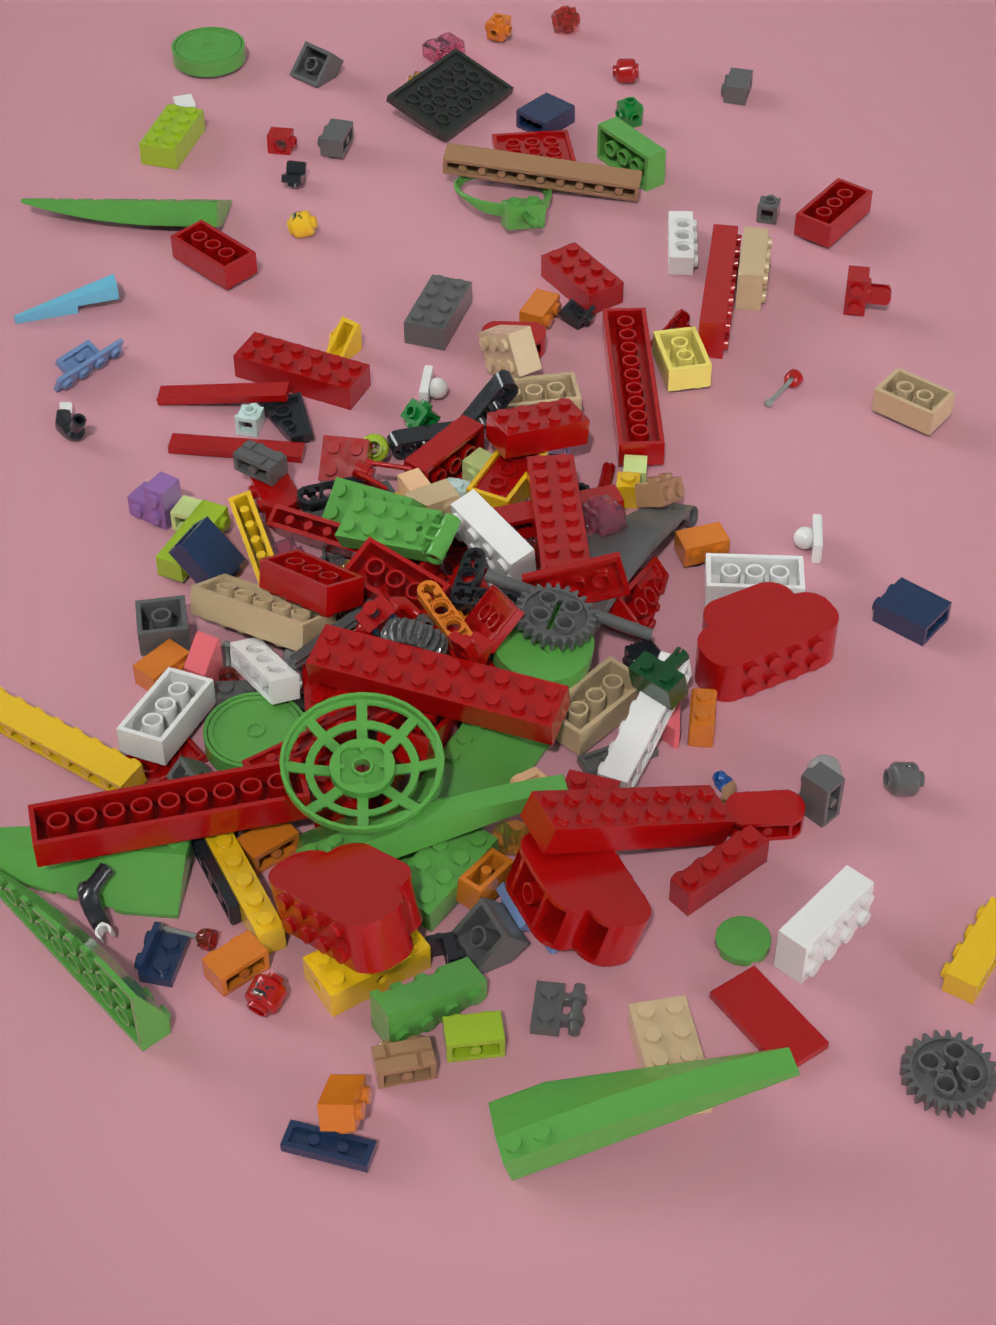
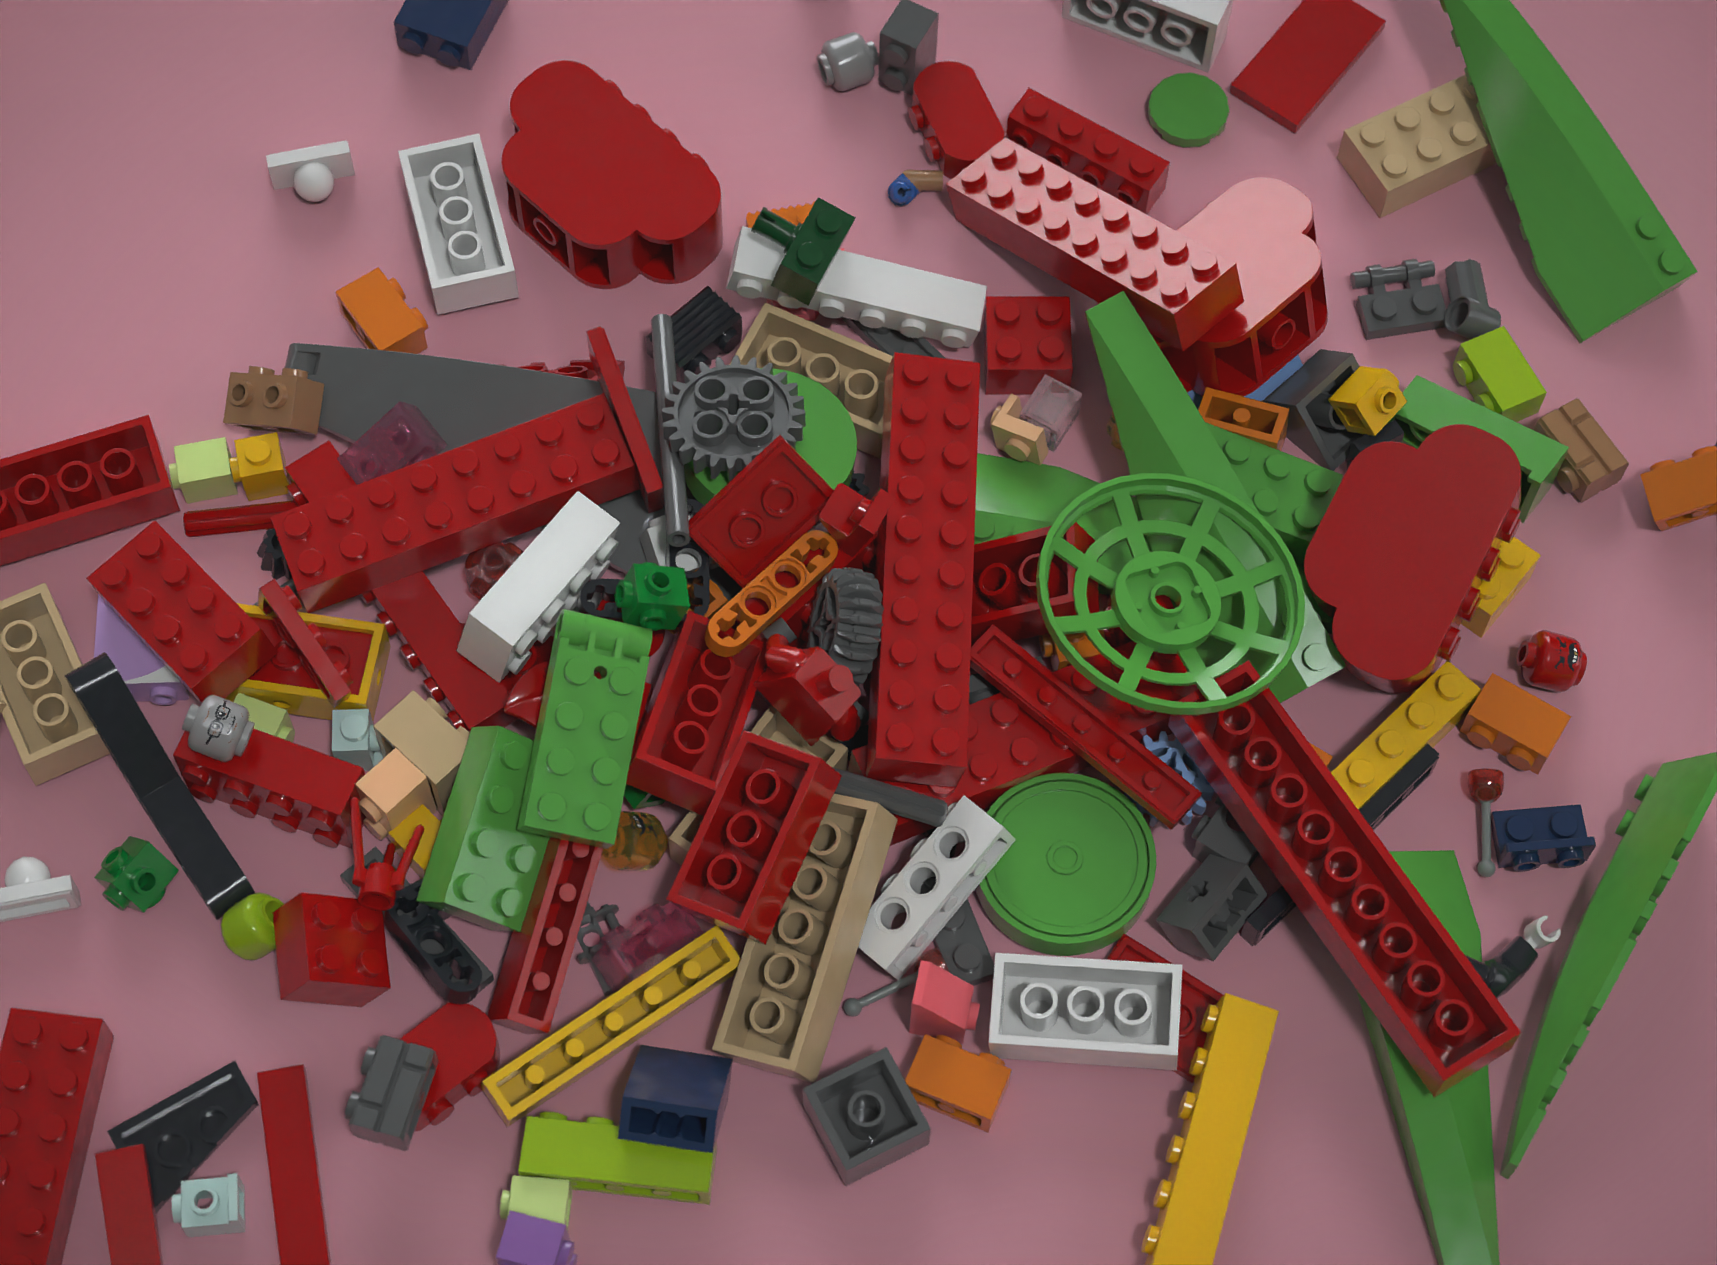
camera: 110 degrees left, 20 degrees up
none -> light grey head [182,695,255,762]
none -> red wing [257,578,353,708]
none -> green brick [615,562,690,631]
none -> yellow brick [1328,366,1408,436]
none -> dark grey piece [1444,259,1501,340]

